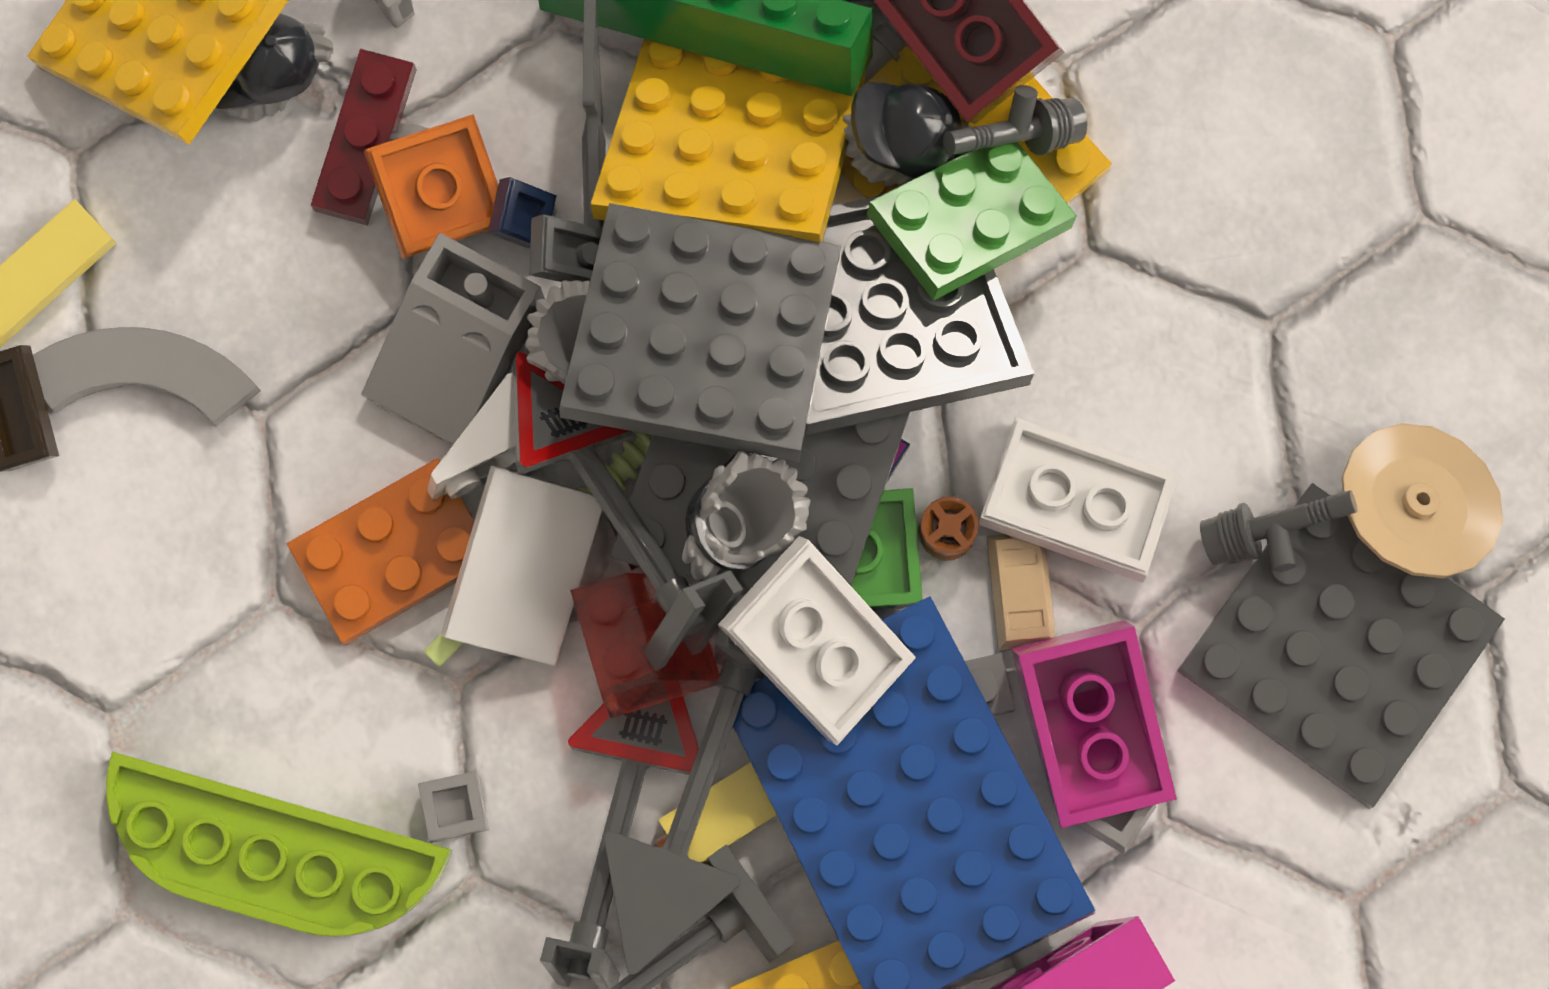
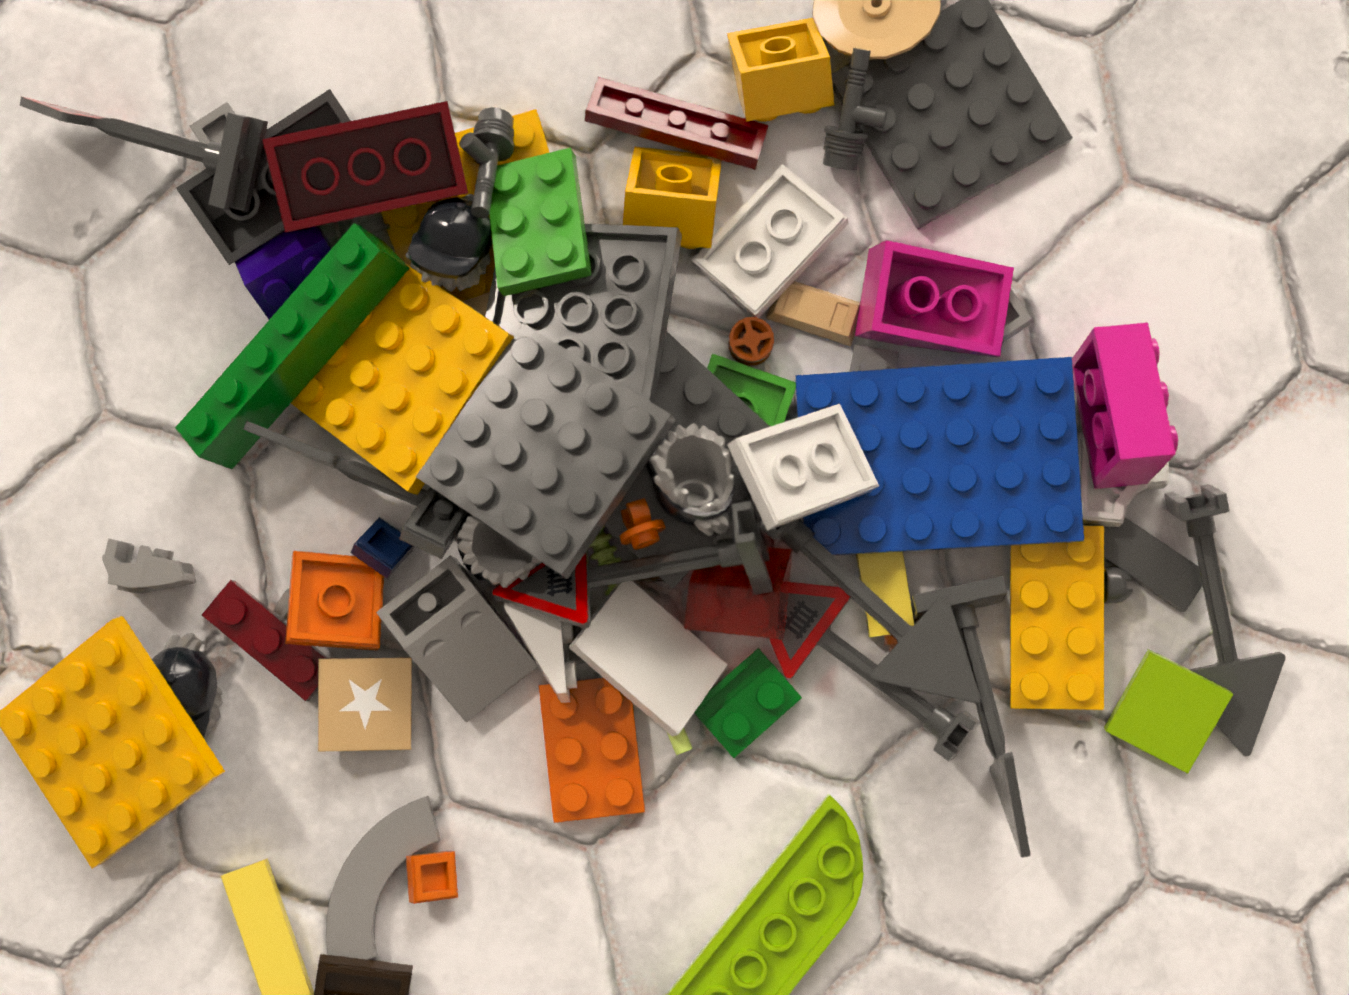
camera: 65 degrees left, 5 degrees up
light grey plate [418,771,489,843] -> none
none -> tan tile [318,657,412,752]
none -> orange tile [406,851,458,904]
none -> dark red plate [584,77,769,170]
none -> orange plate [619,498,666,550]
none -> yellow slope [623,146,722,249]
none -> green plate [694,648,802,758]
none -> yellow slope [727,18,834,122]

